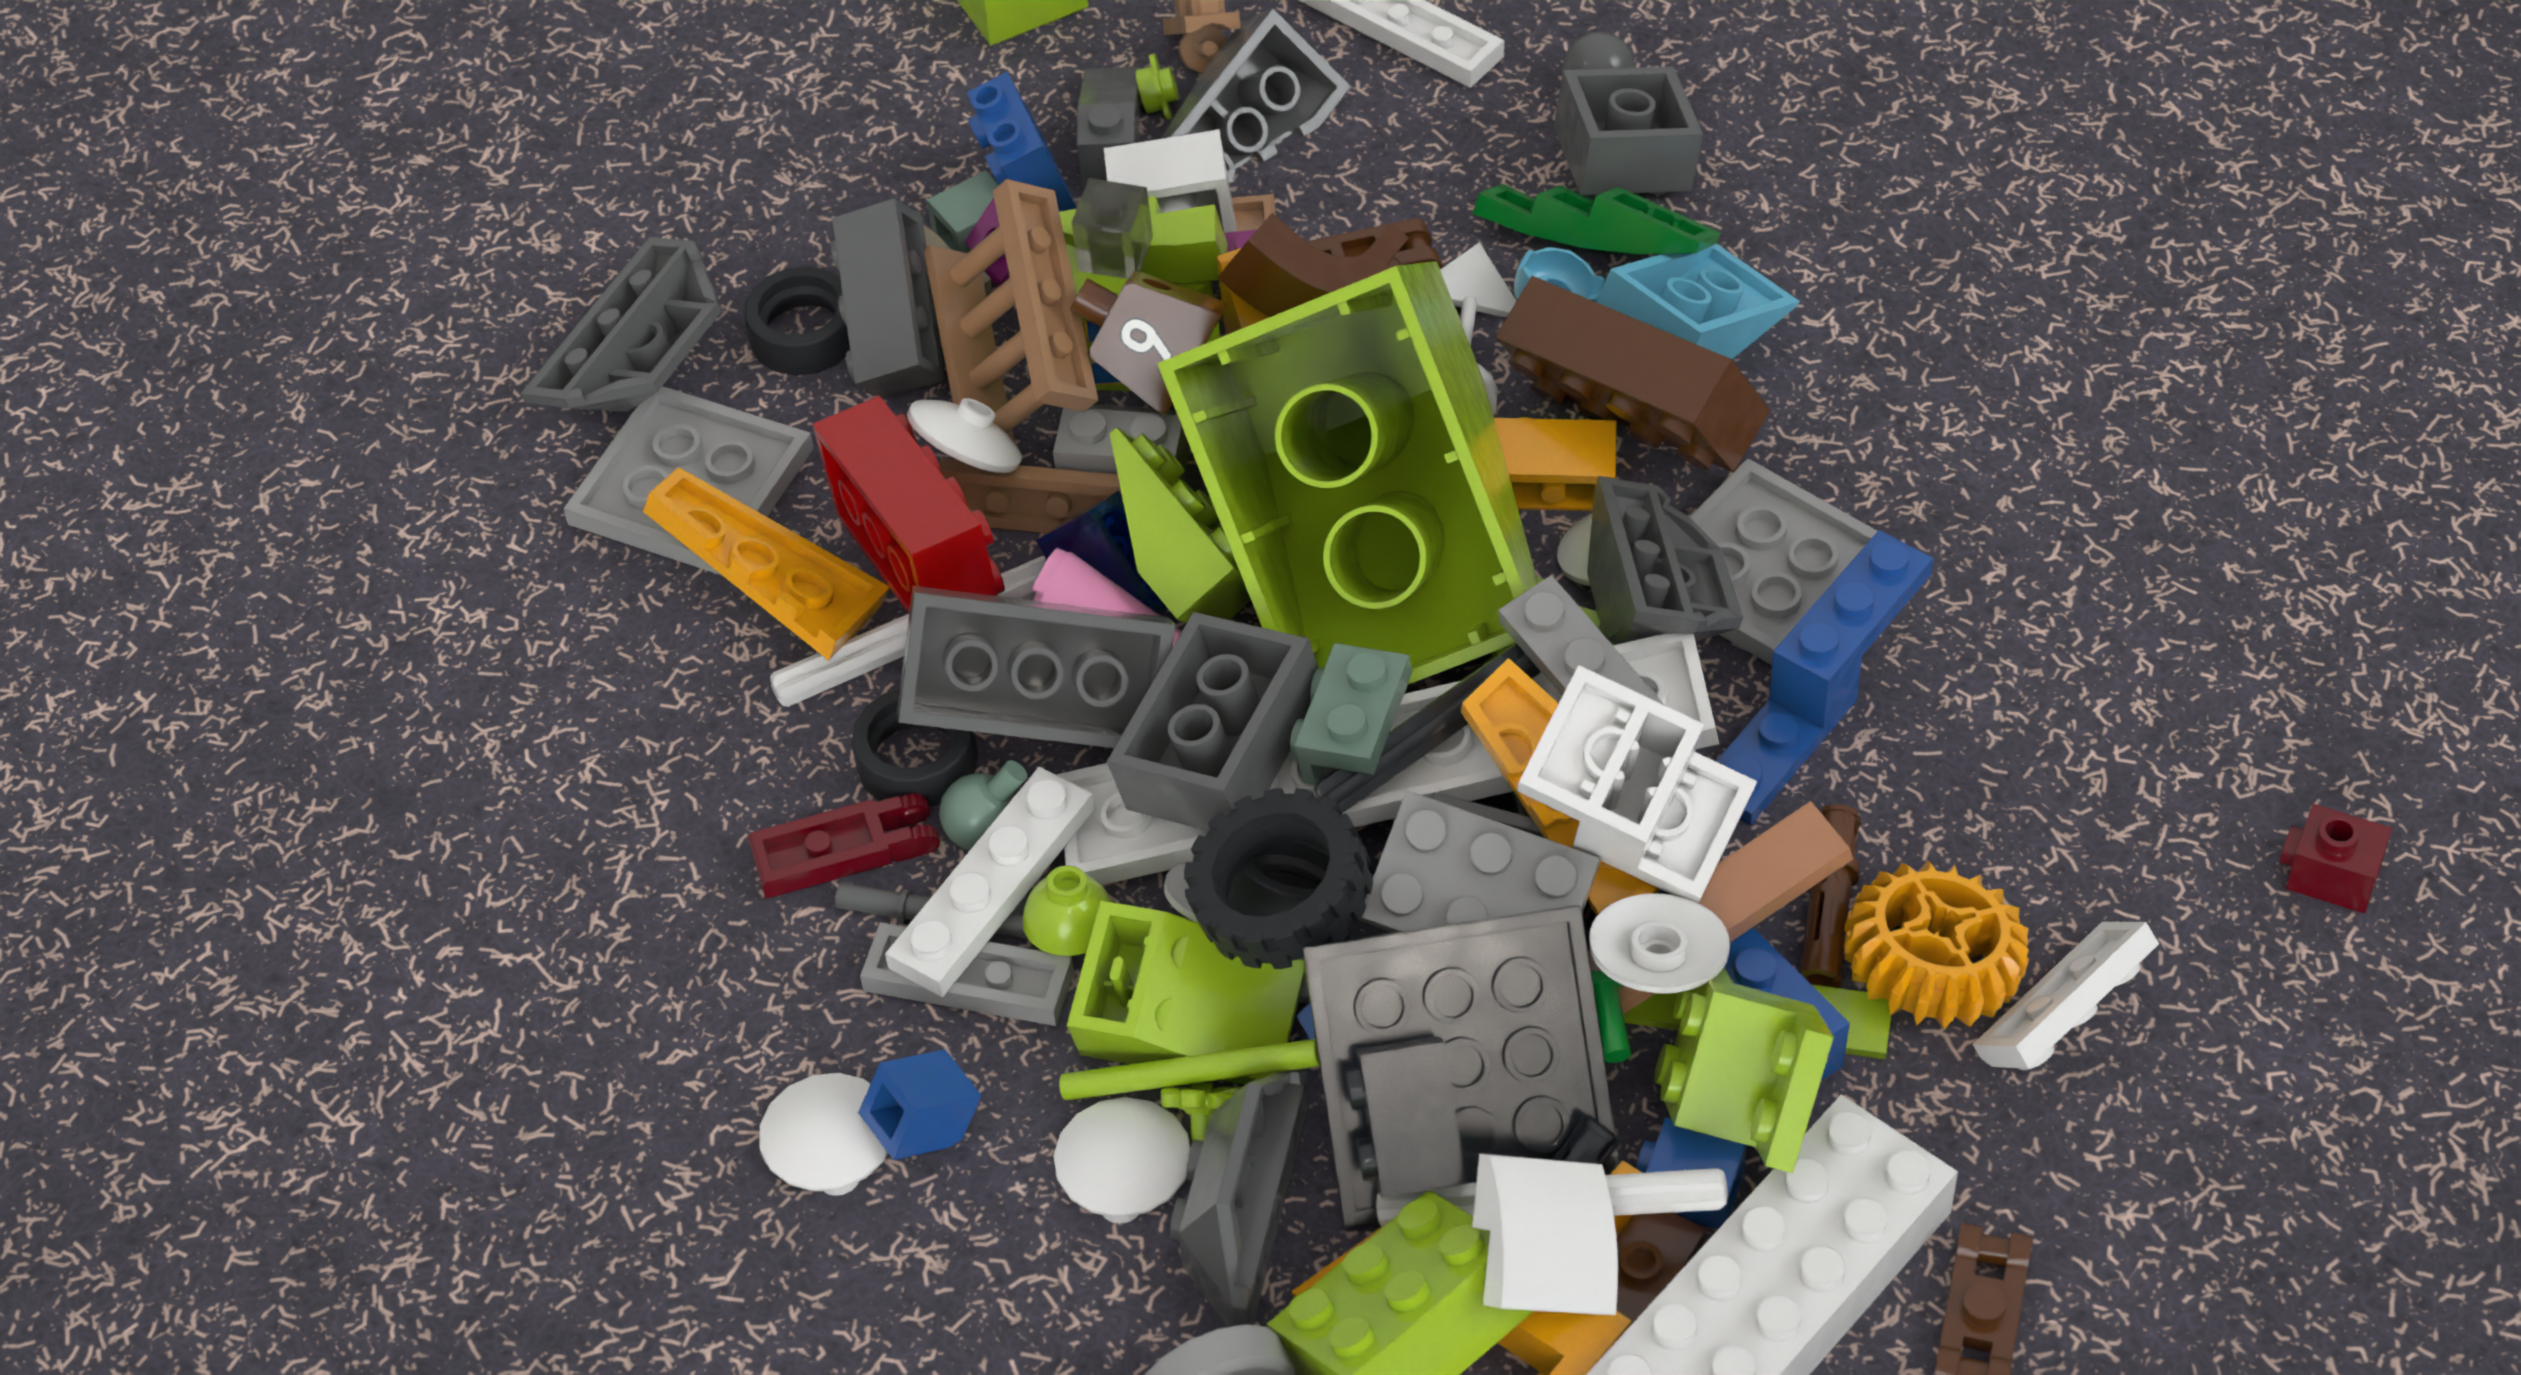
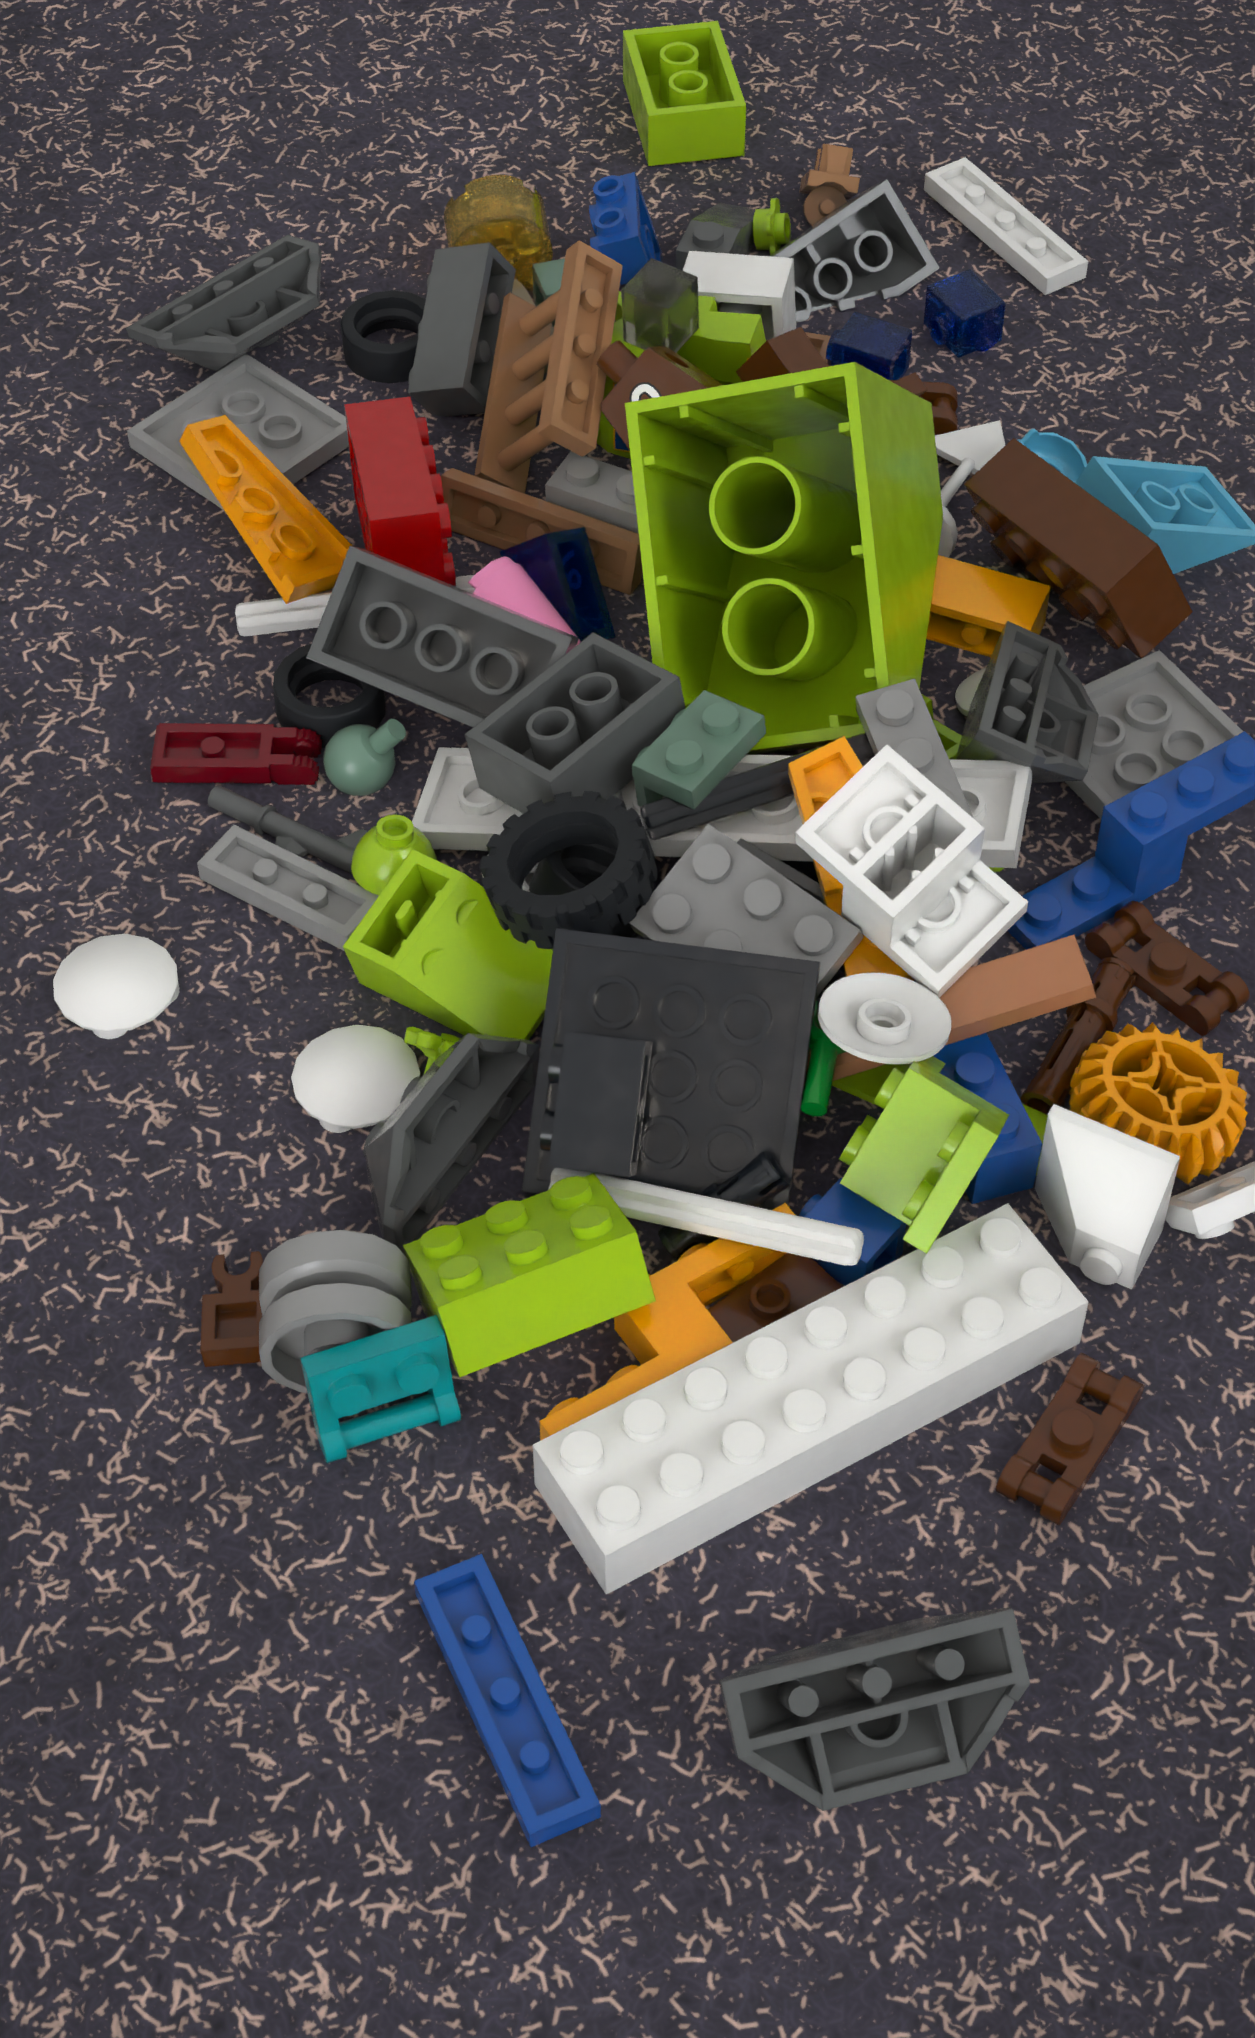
camera: 15 degrees right, 0 degrees up
blue brick [858,1049,982,1160] -> none
white plate [885,767,1095,997] -> none
white dish [907,398,1022,473] -> none
lime bar [1059,1039,1320,1101] -> none
lime slope [1109,427,1251,623] -> none
green slope [1472,184,1721,254] -> none
white slope [1472,1154,1618,1315] -> none
dark grey brick [1553,32,1703,196] -> none
none -> clear yellow brick [444,175,553,291]
none -> clear blue brick [826,311,912,380]
none -> clear blue brick [924,269,1006,358]
none -> white slope [1035,1104,1180,1289]
none -> reddish brown plate [1085,901,1250,1036]

